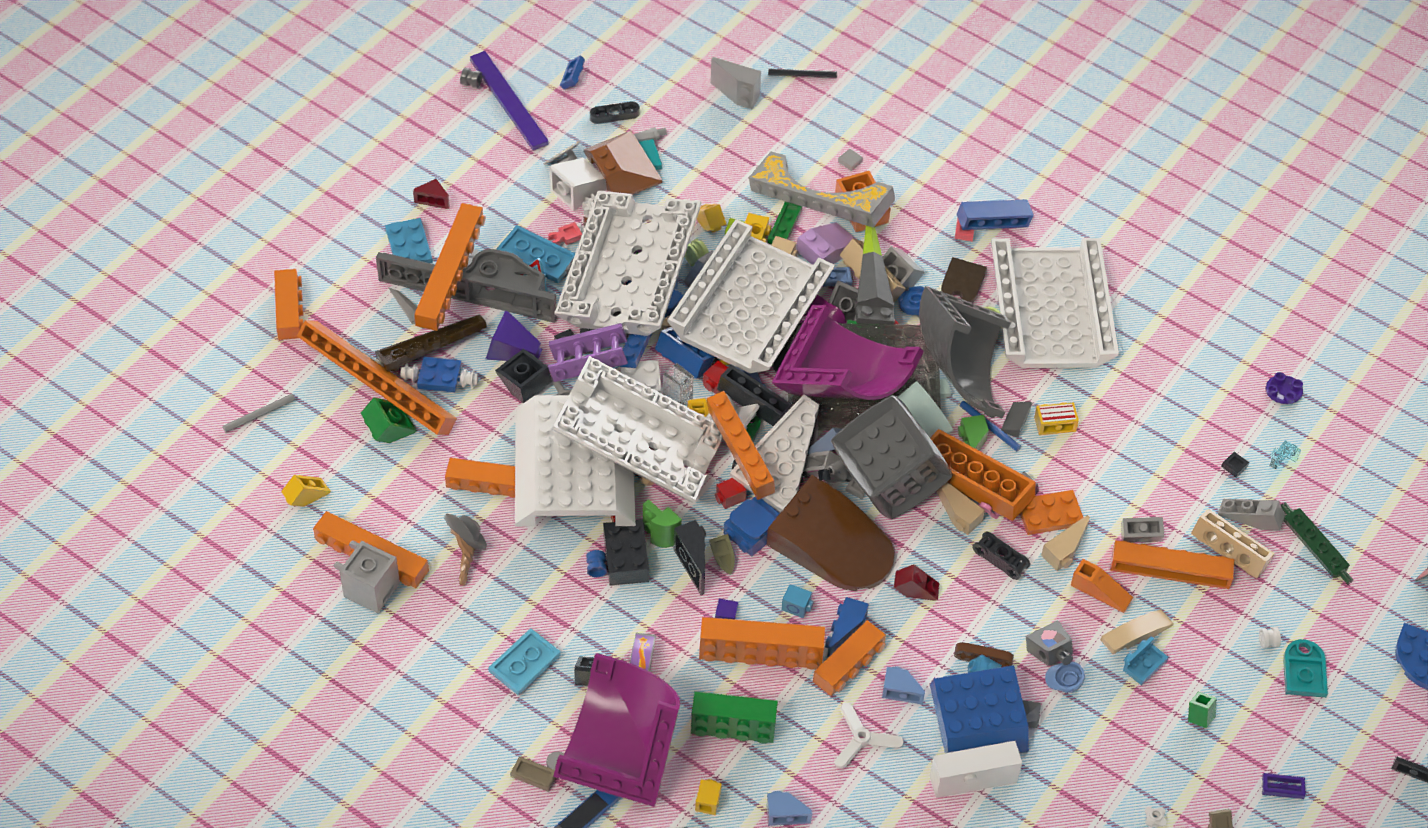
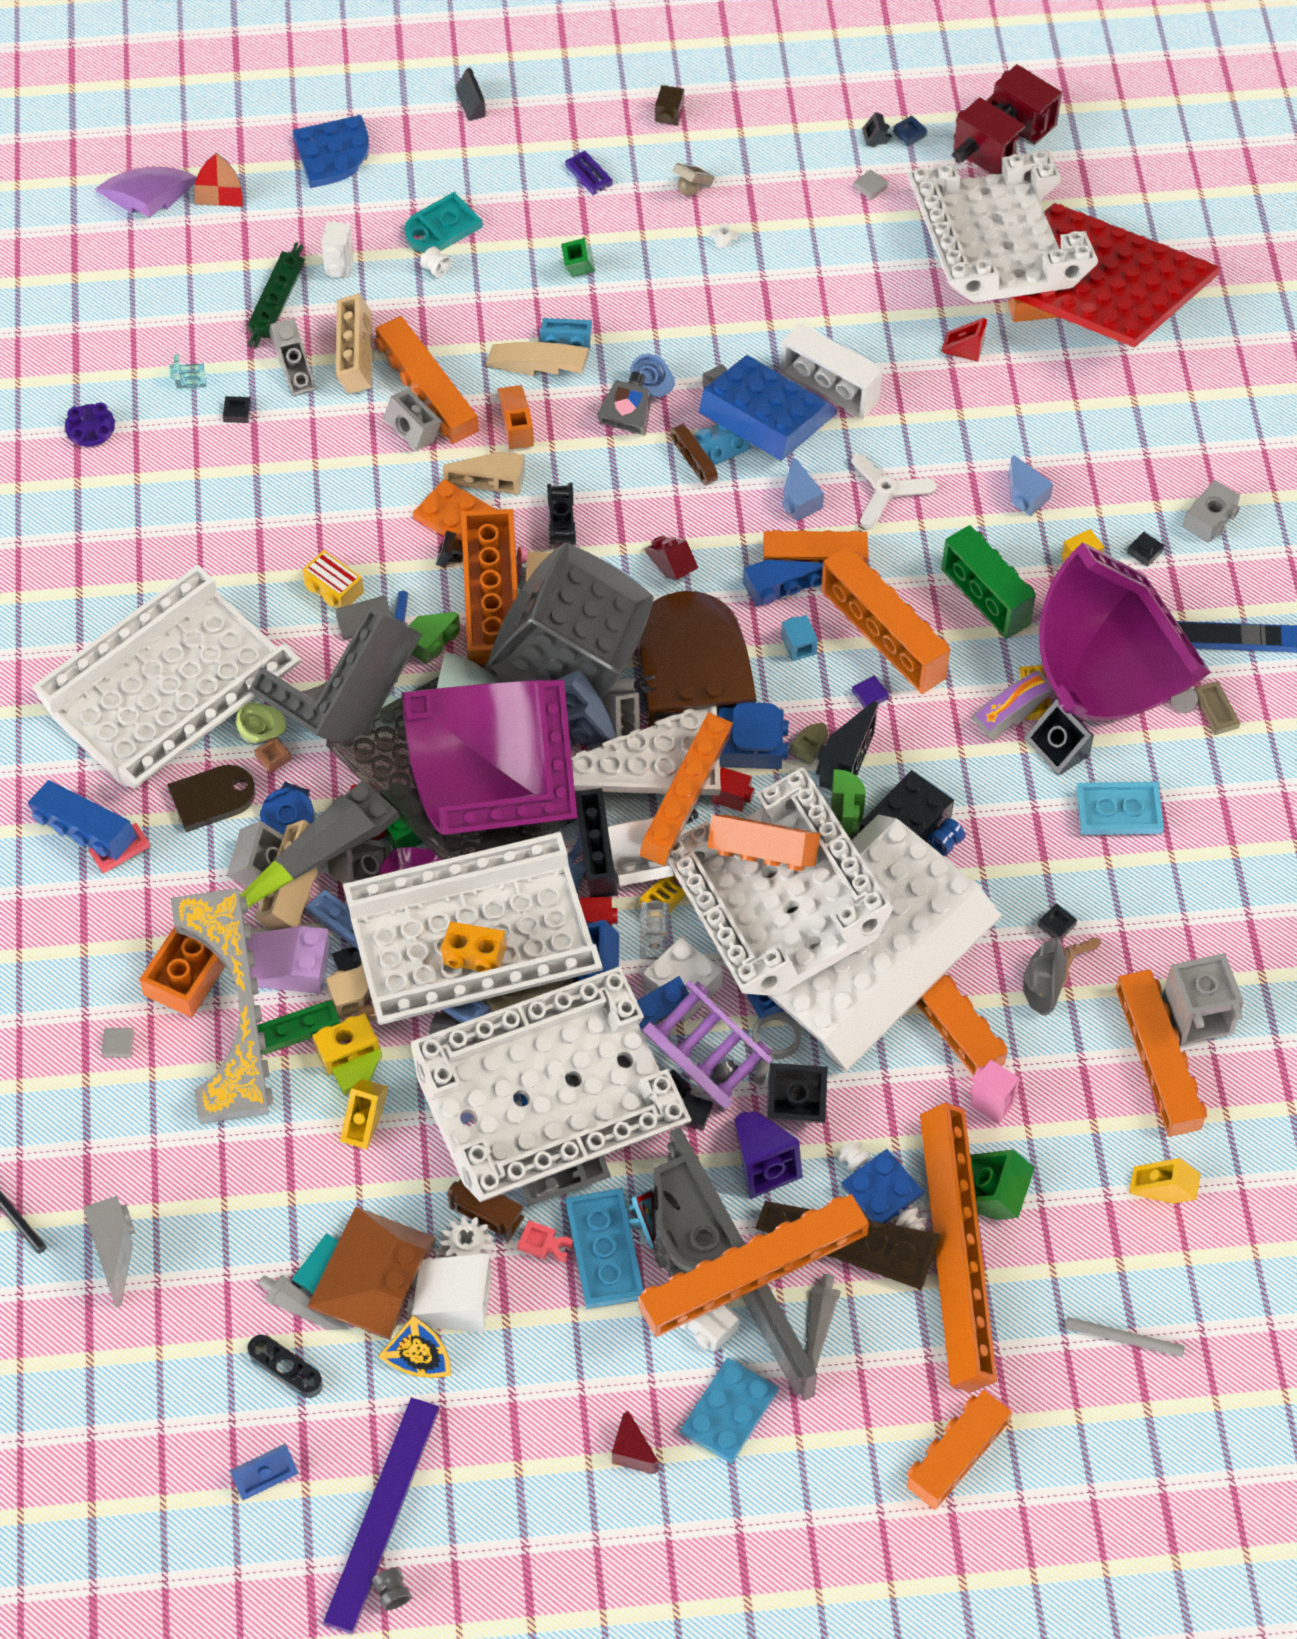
camera: 130 degrees left, 5 degrees up
none -> white brick [321,221,354,278]
none -> light orange brick [441,921,507,972]
none -> brick [707,815,820,871]
none -> bright pink brick [969,1059,1020,1124]
none -> black plate [1037,903,1078,941]

